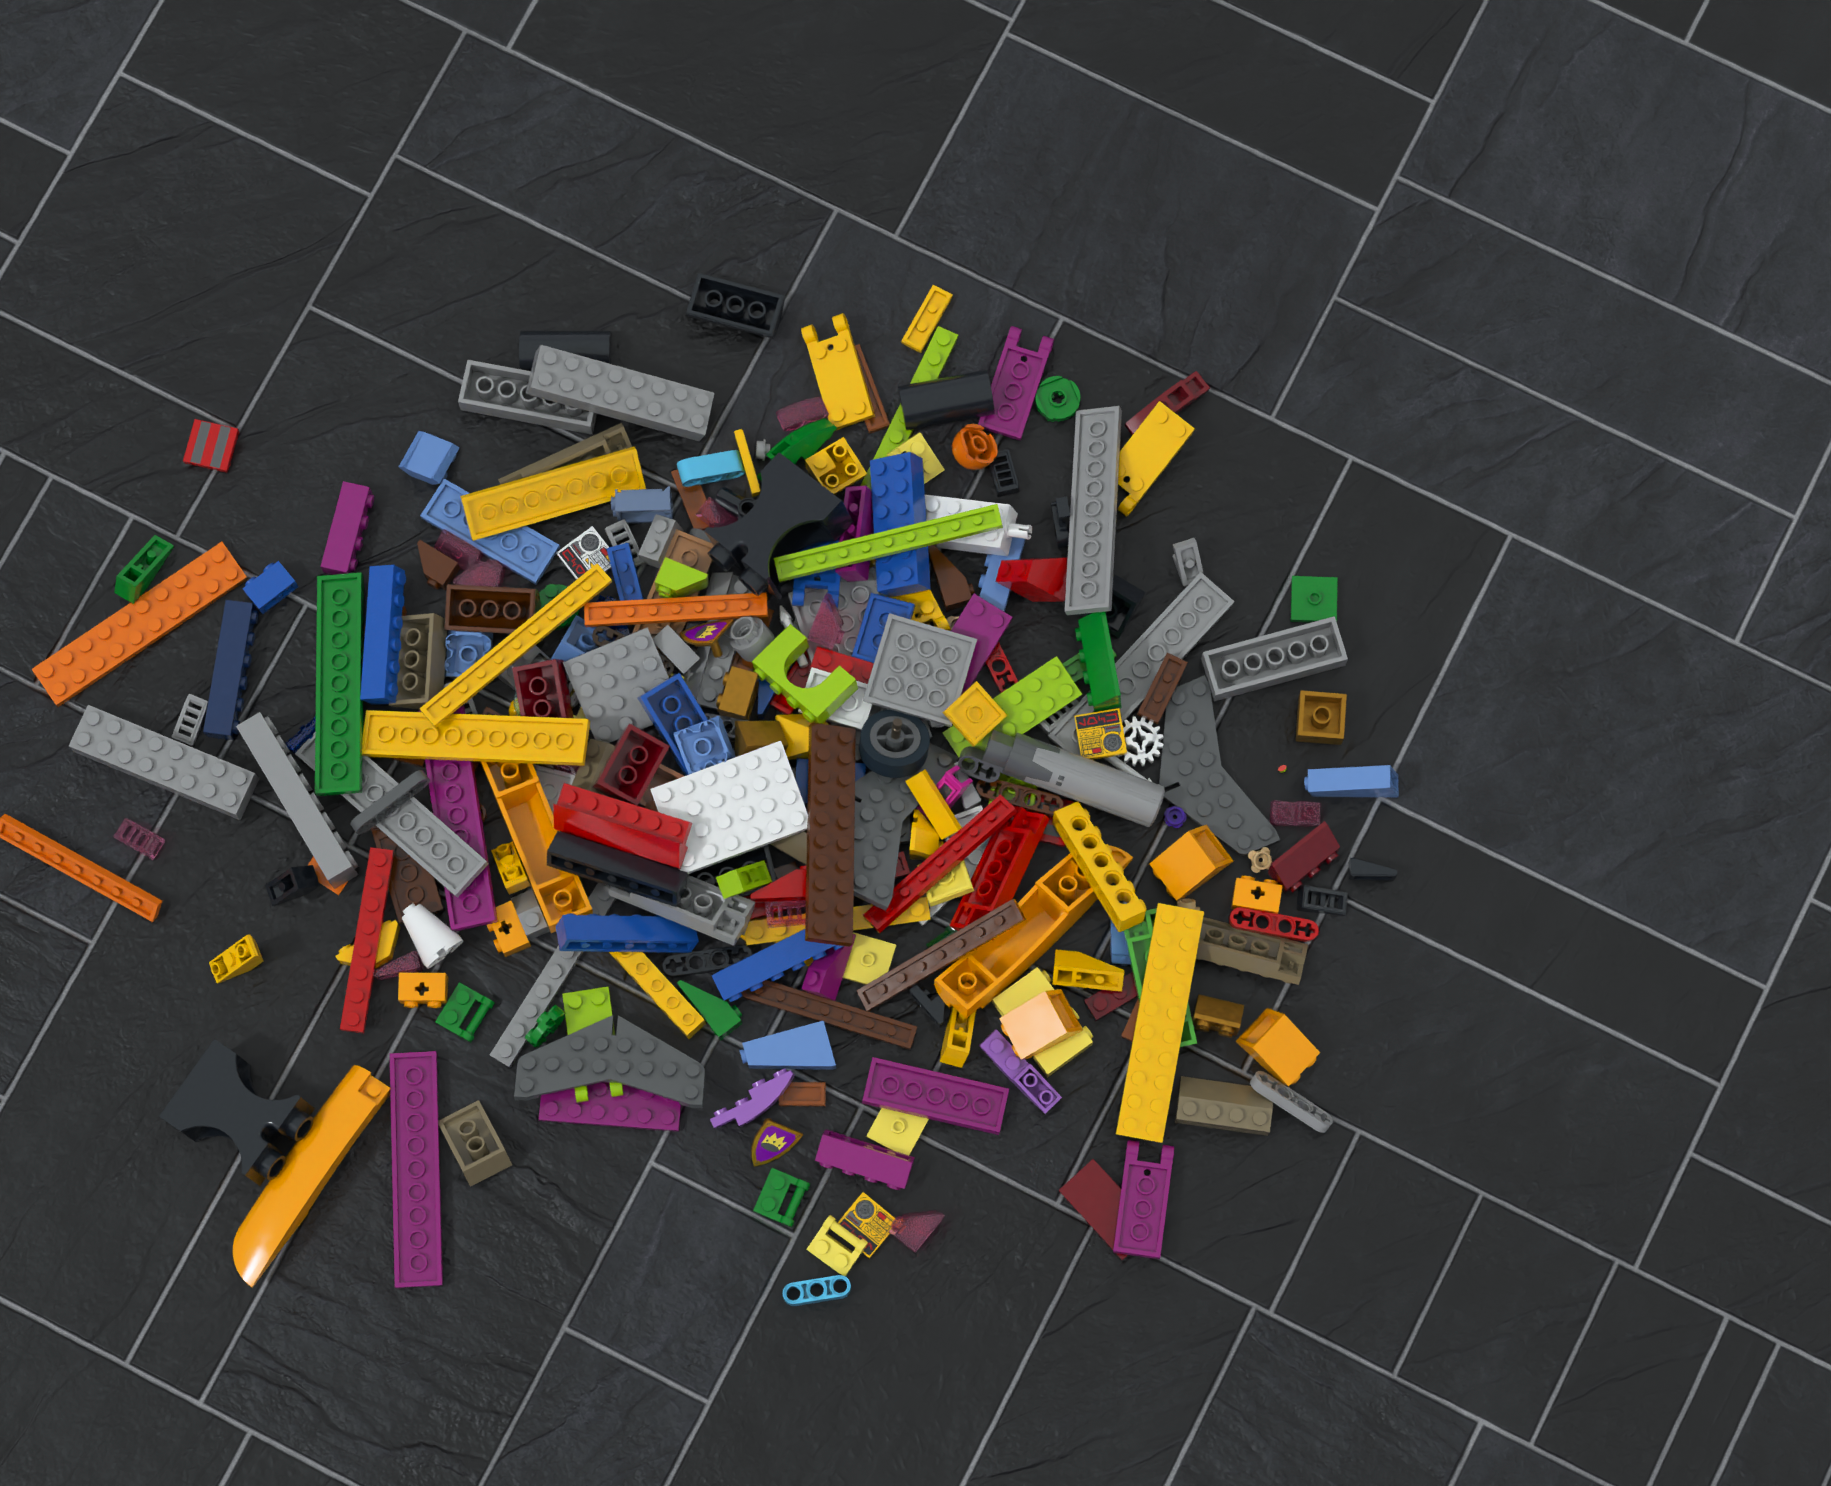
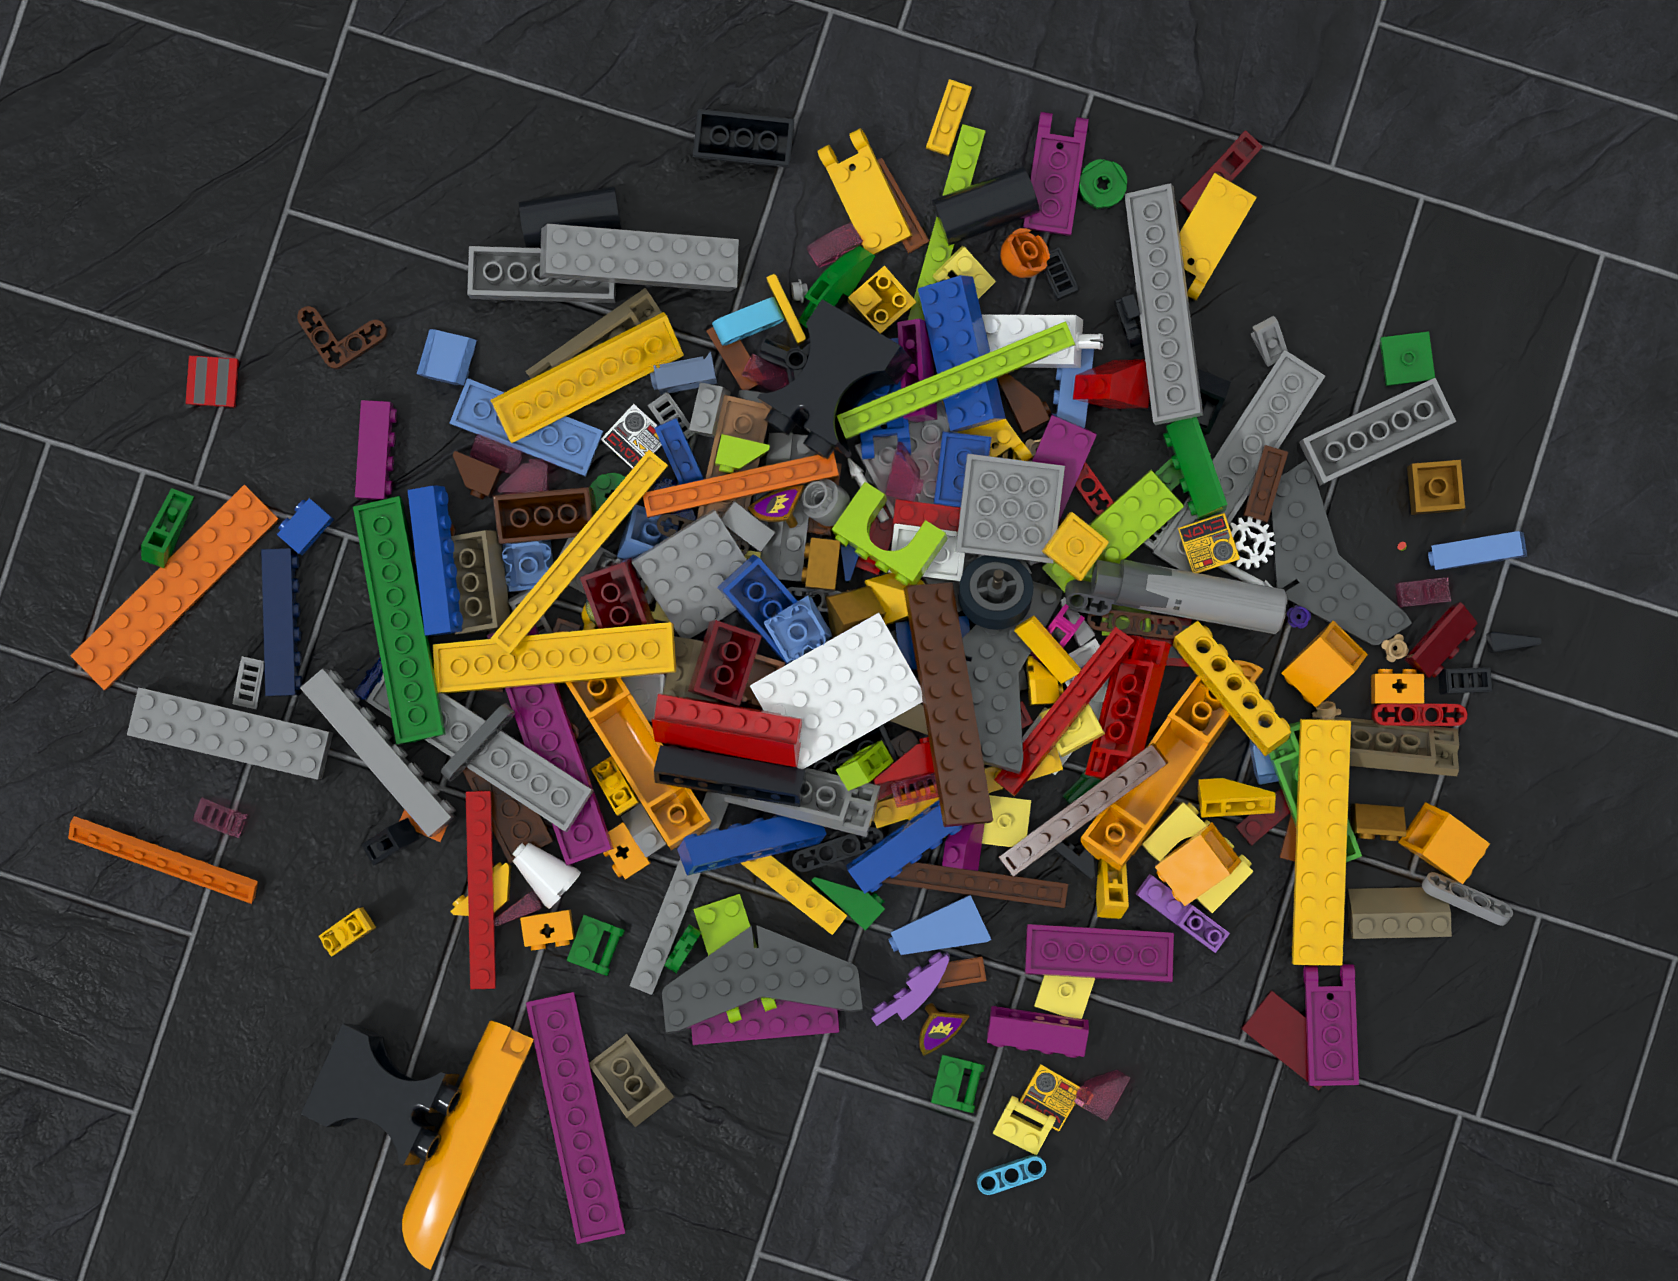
camera: 10 degrees left, 10 degrees up
none -> reddish brown beam [297,306,388,369]

